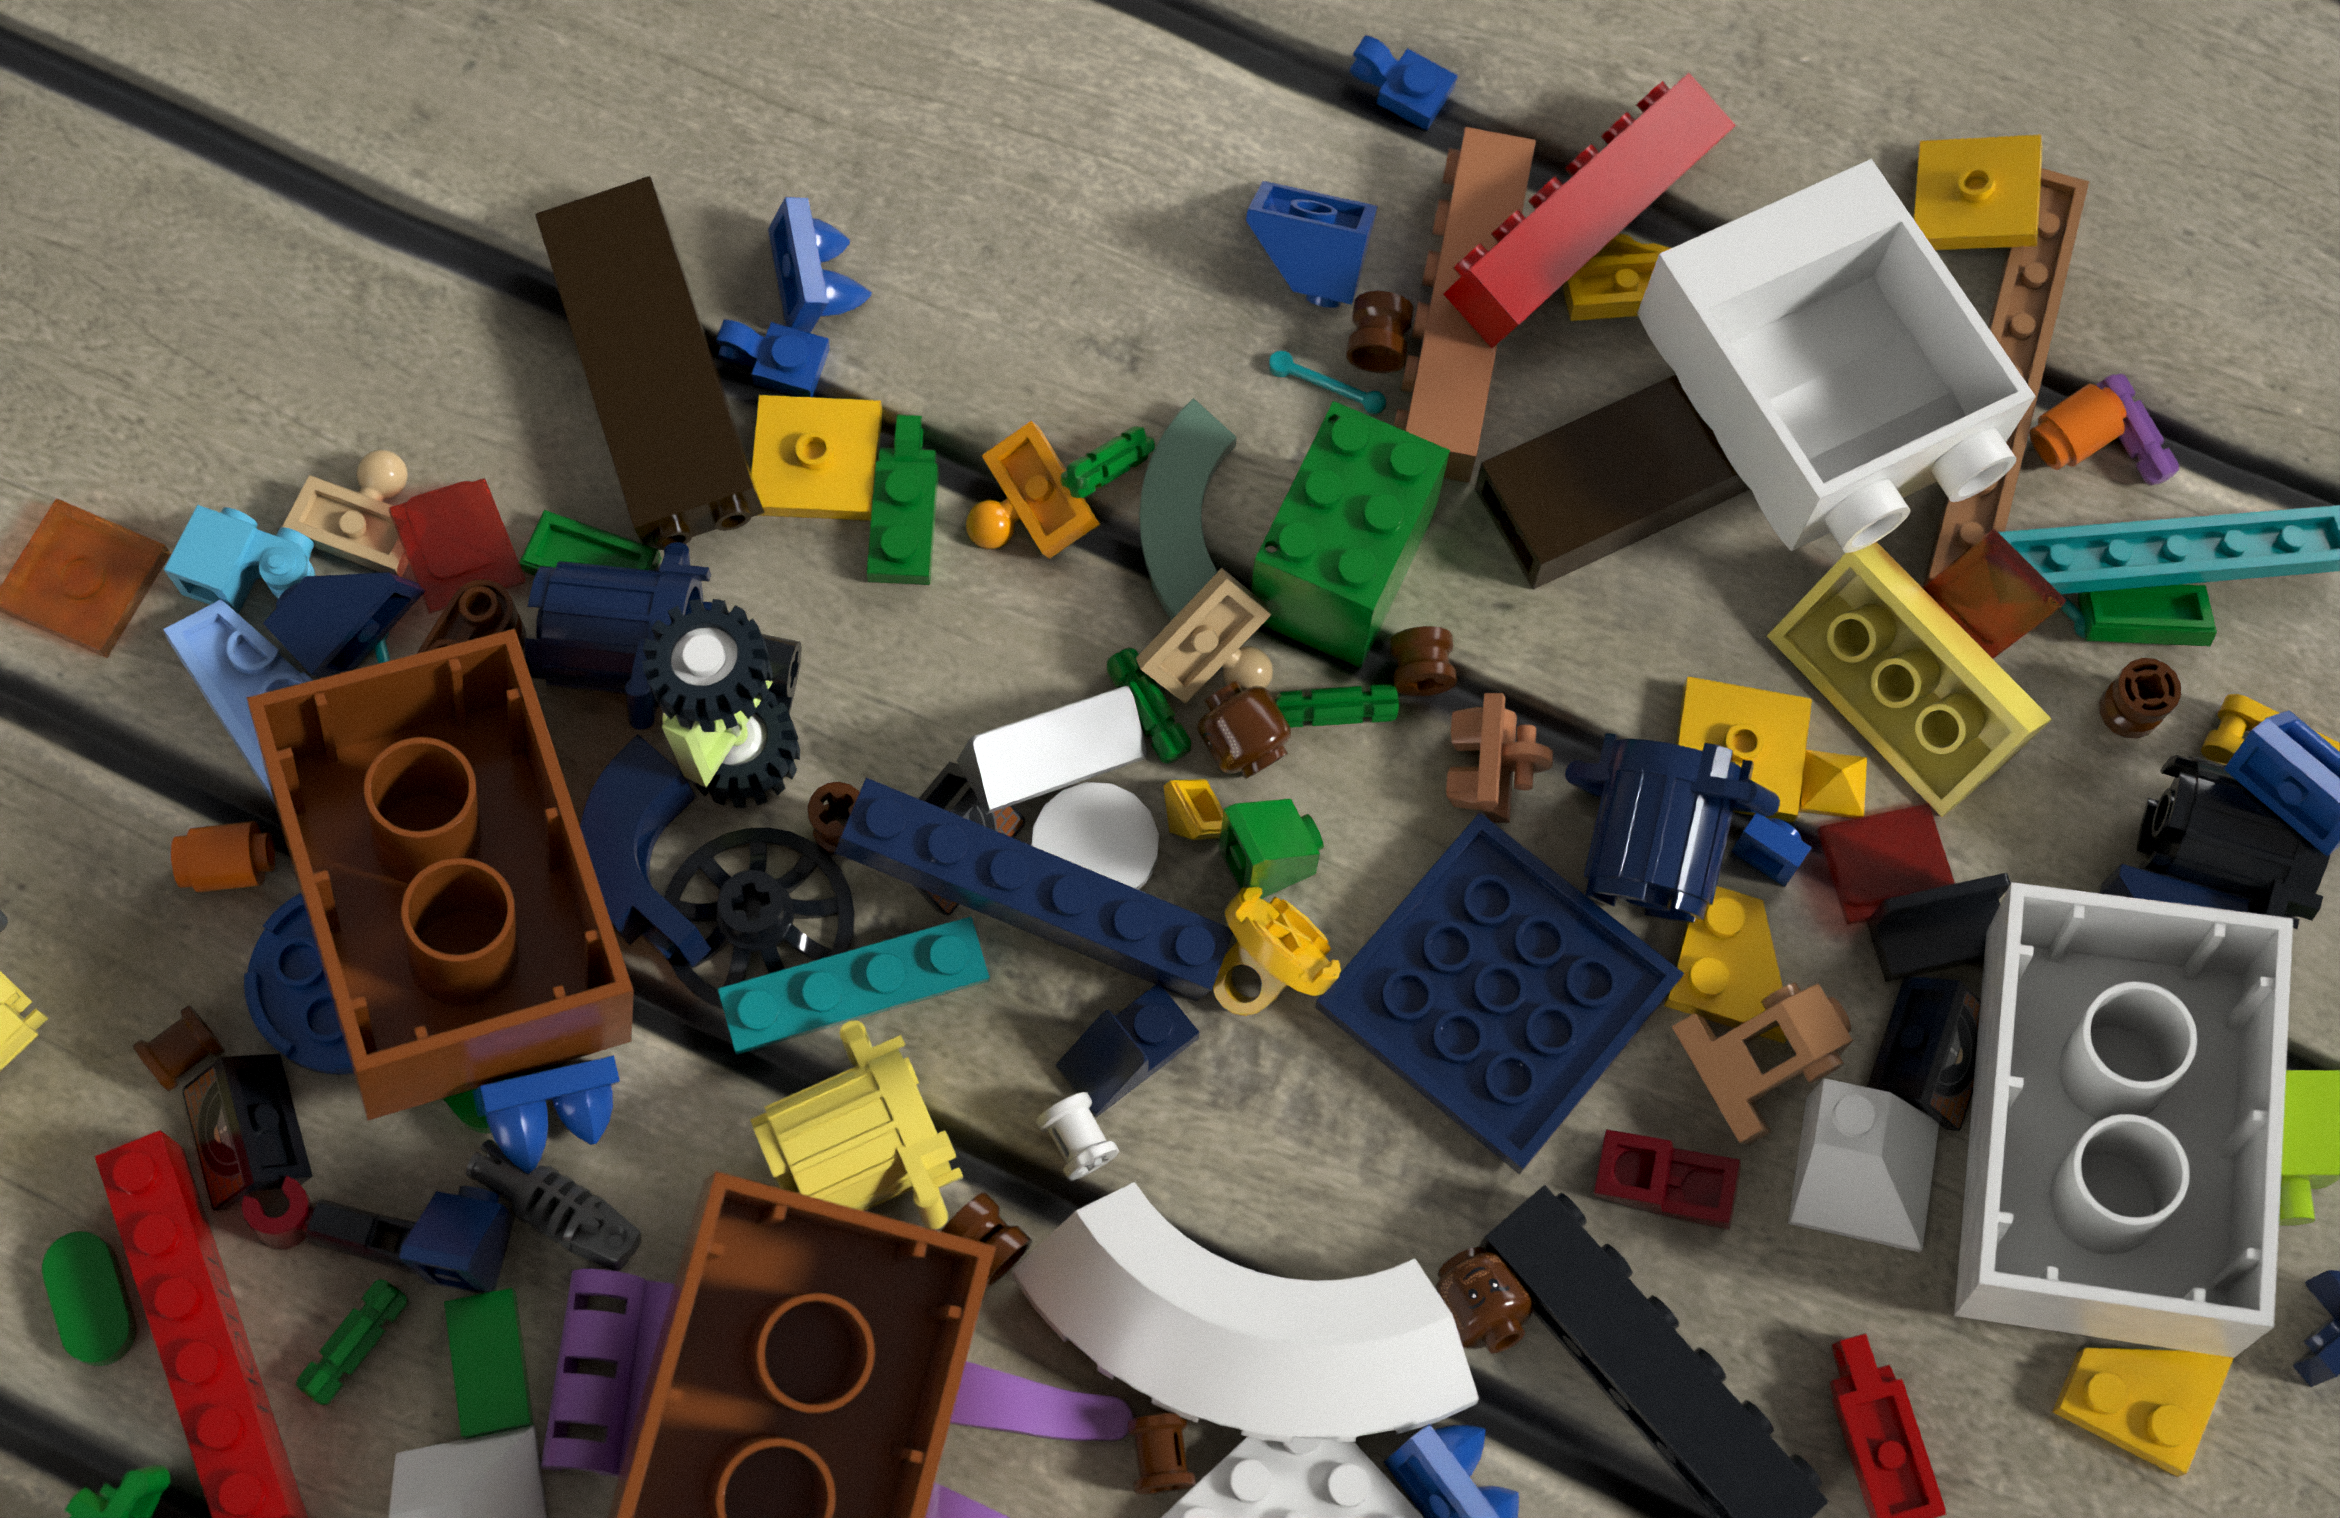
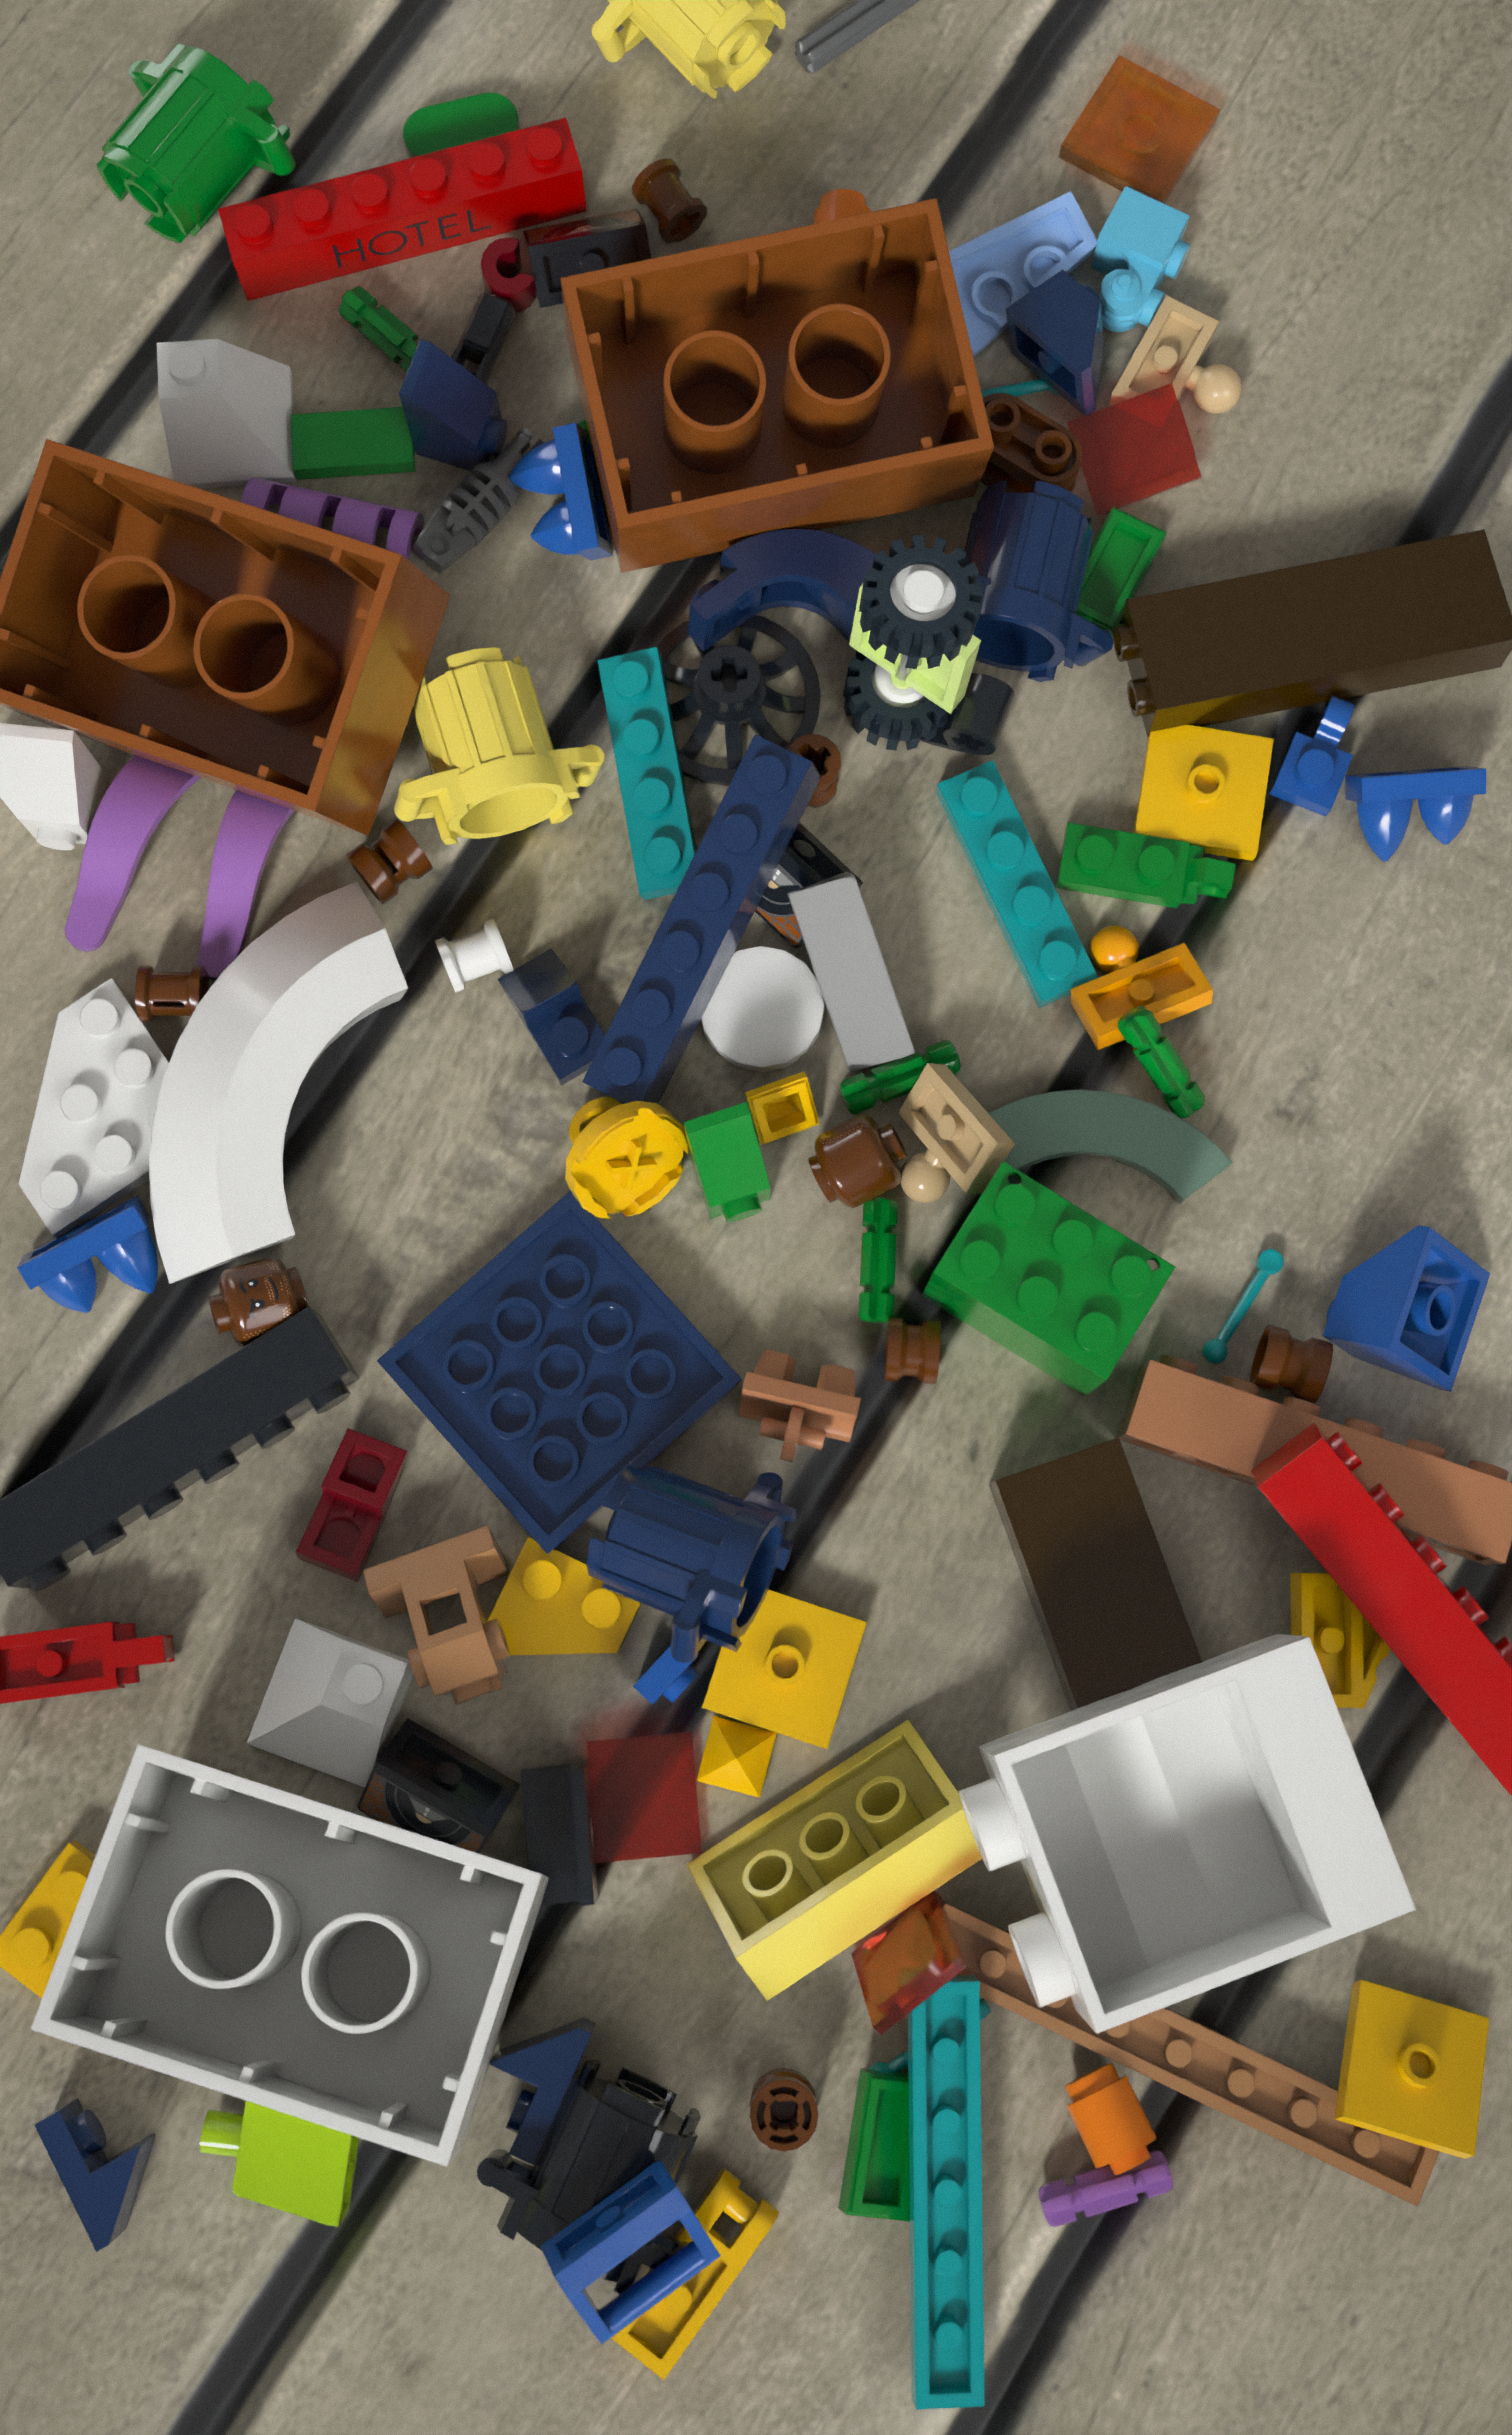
camera: 100 degrees right, 10 degrees up
none -> teal plate [936,760,1098,1008]

